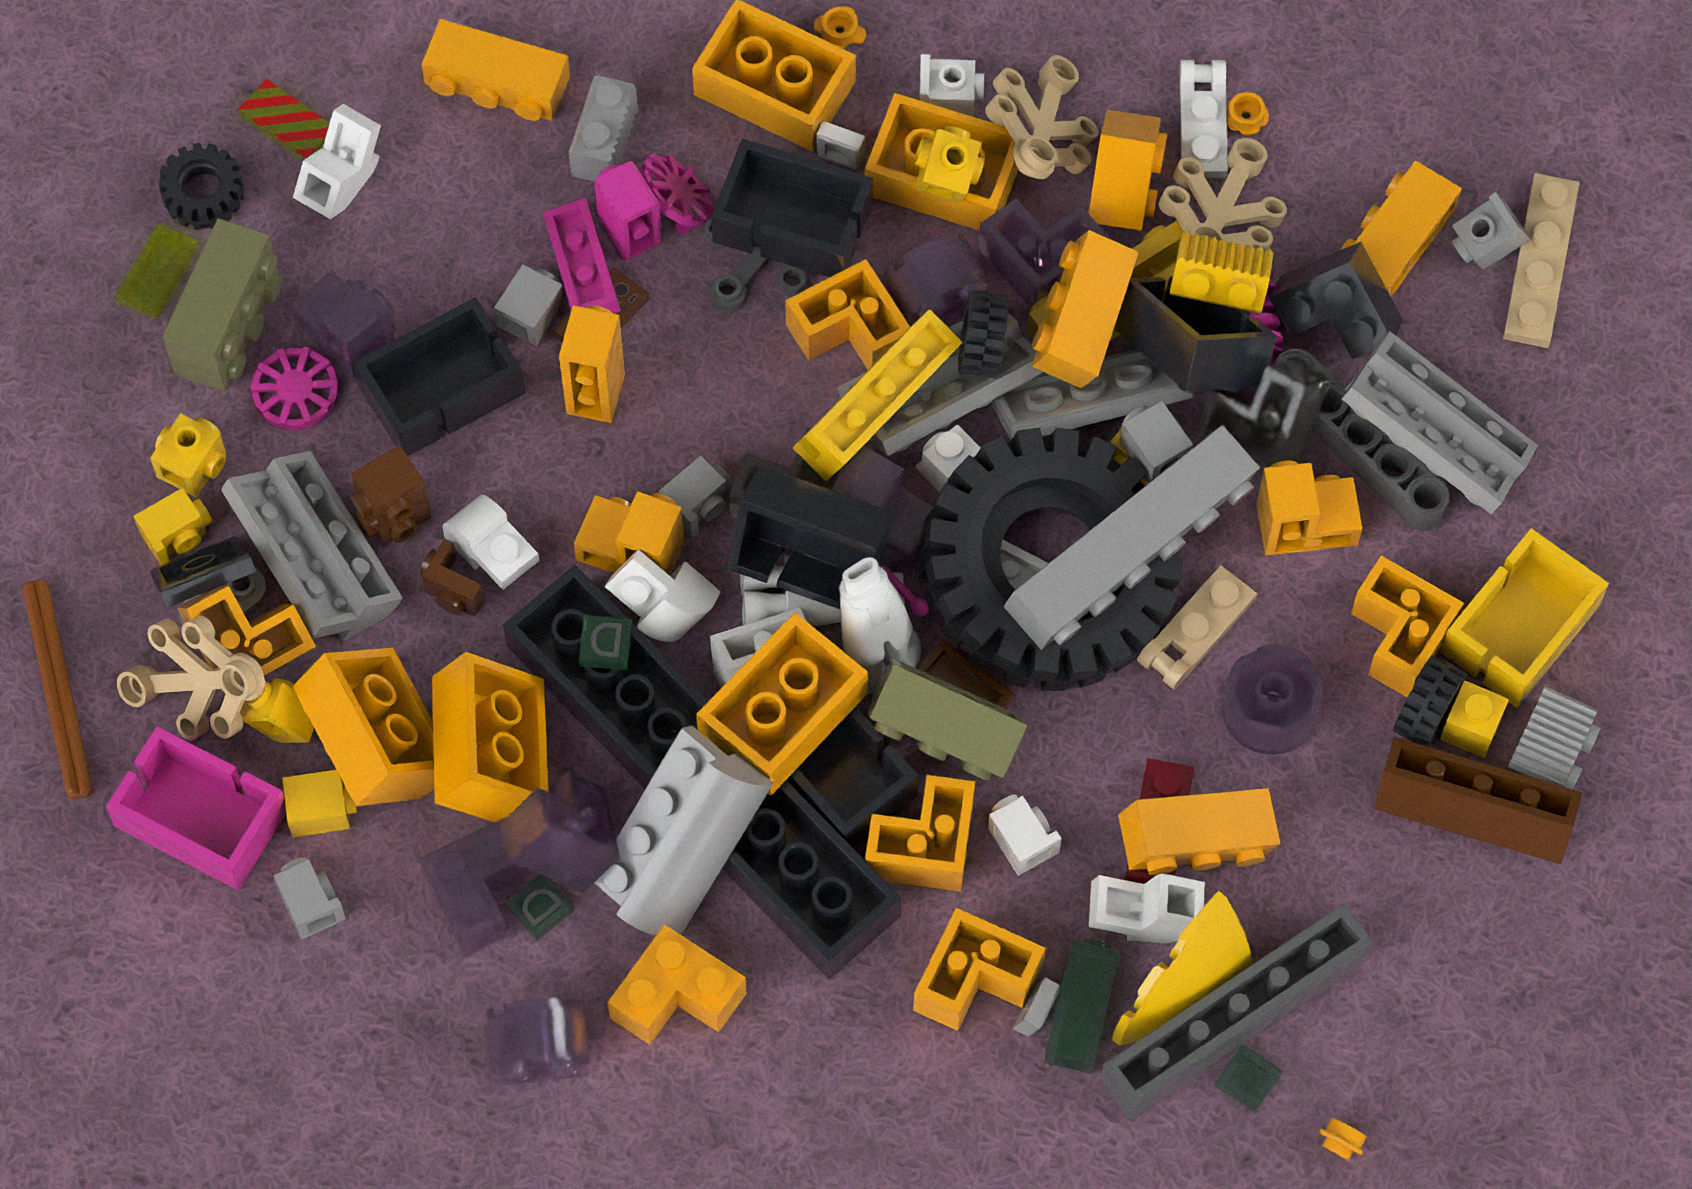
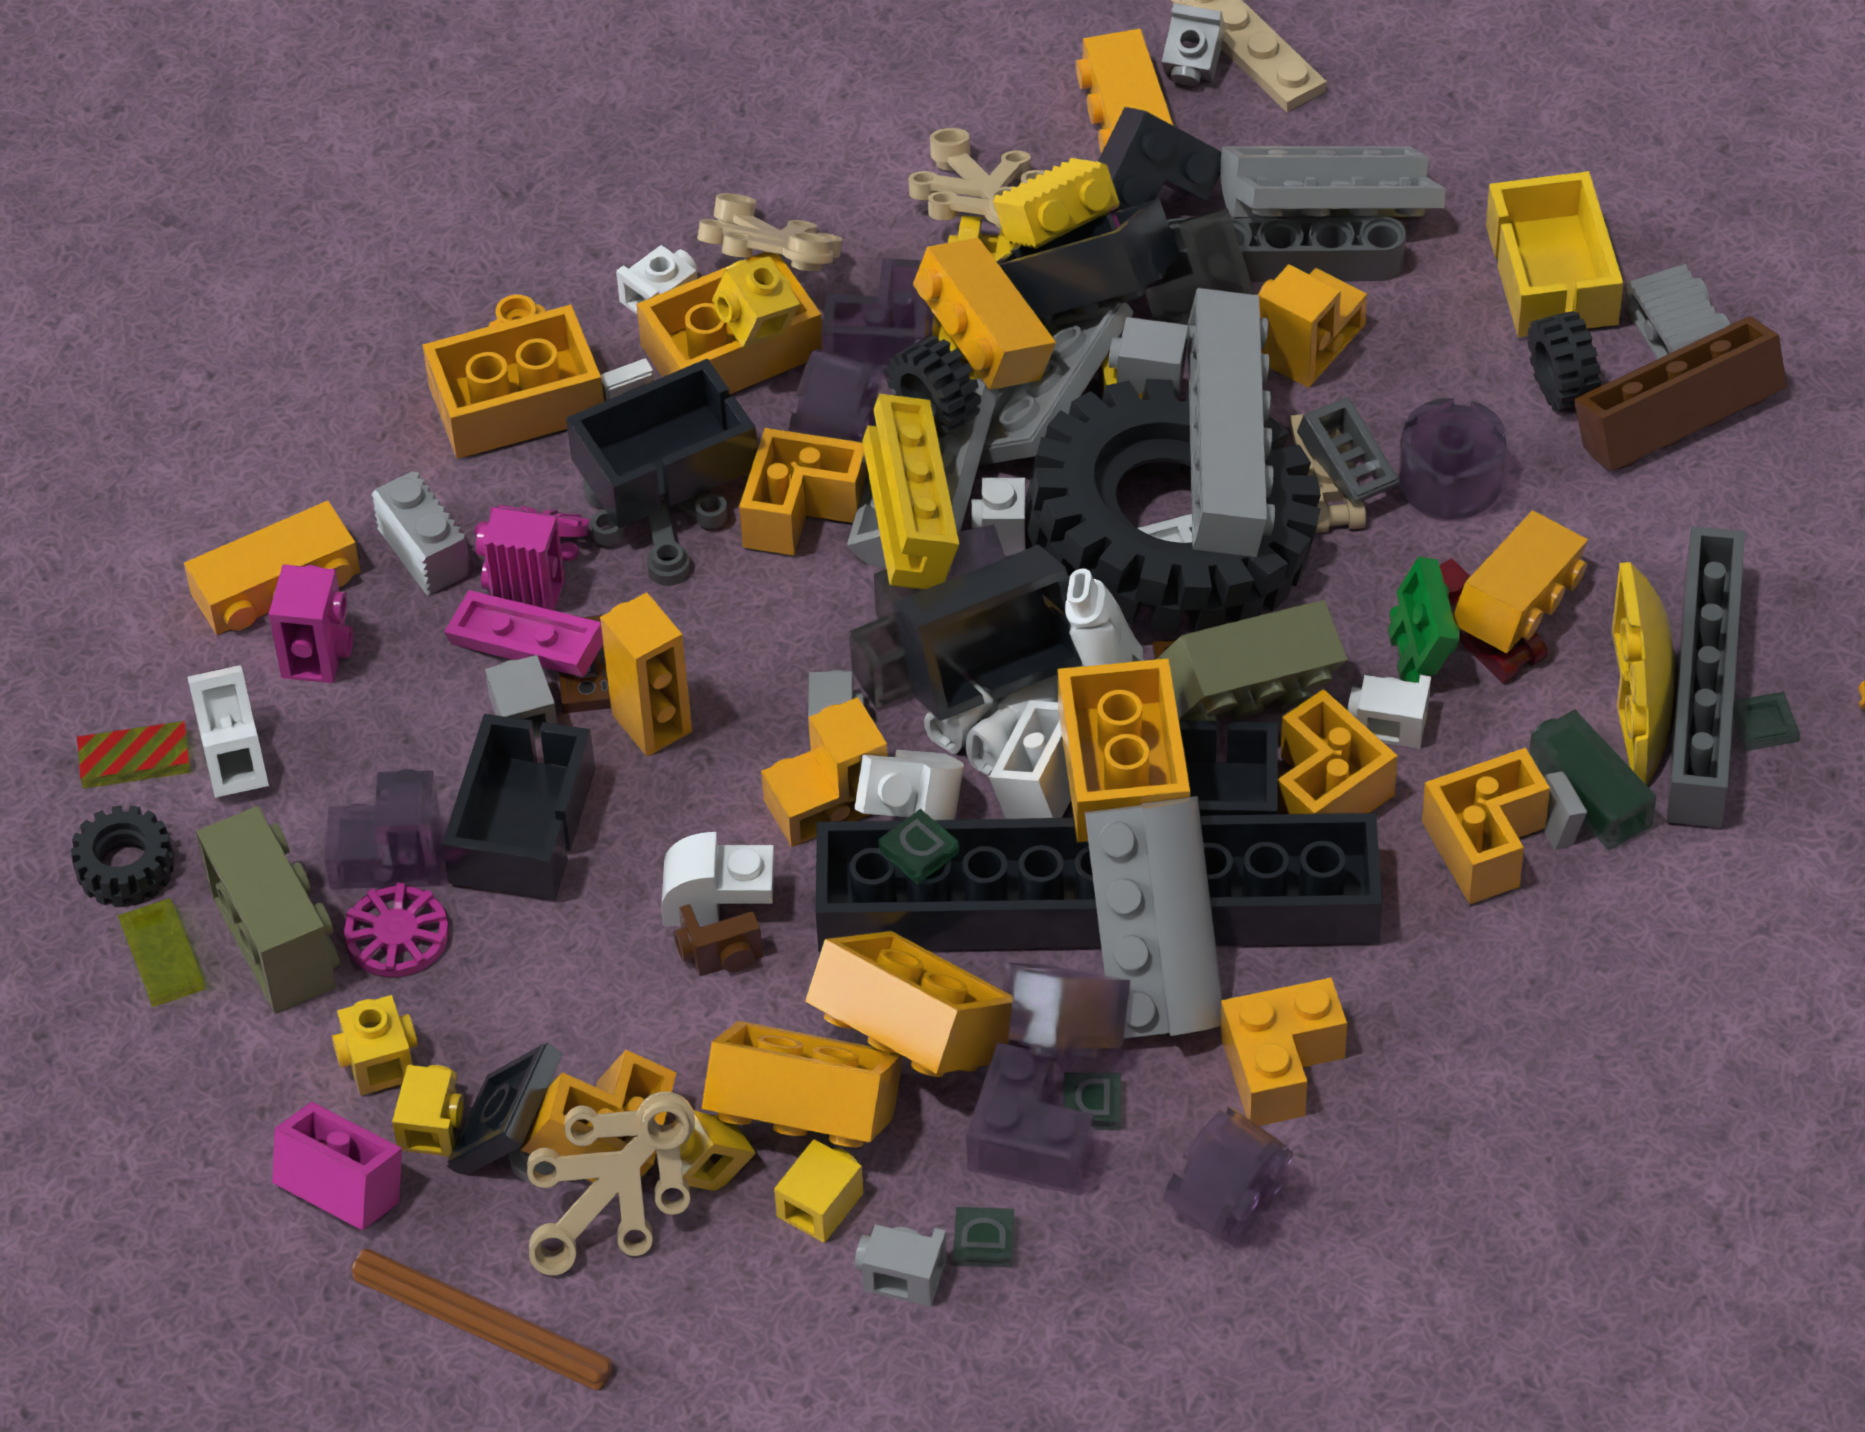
camera: 45 degrees left, 15 degrees down
dark pink piece [106,726,287,891] -> none
light grey brick [221,451,403,641] -> none
reddish brown brick [350,445,432,546] -> none
light orange brick [1087,109,1167,231] -> none
white brick [1089,873,1205,943] -> none
white plate [1179,60,1228,178] -> none
light orange plate [1226,92,1269,136] -> none
light orange brick [1351,555,1464,697] -> none
yellow brick [1440,680,1509,759] -> none
none -> dark pink brick [269,564,353,683]
none -> dark pink brick [272,1101,402,1231]
none -> tile [953,1207,1015,1268]
none -> dark grey slope [1297,397,1400,505]
none -> green plate [1387,556,1459,683]

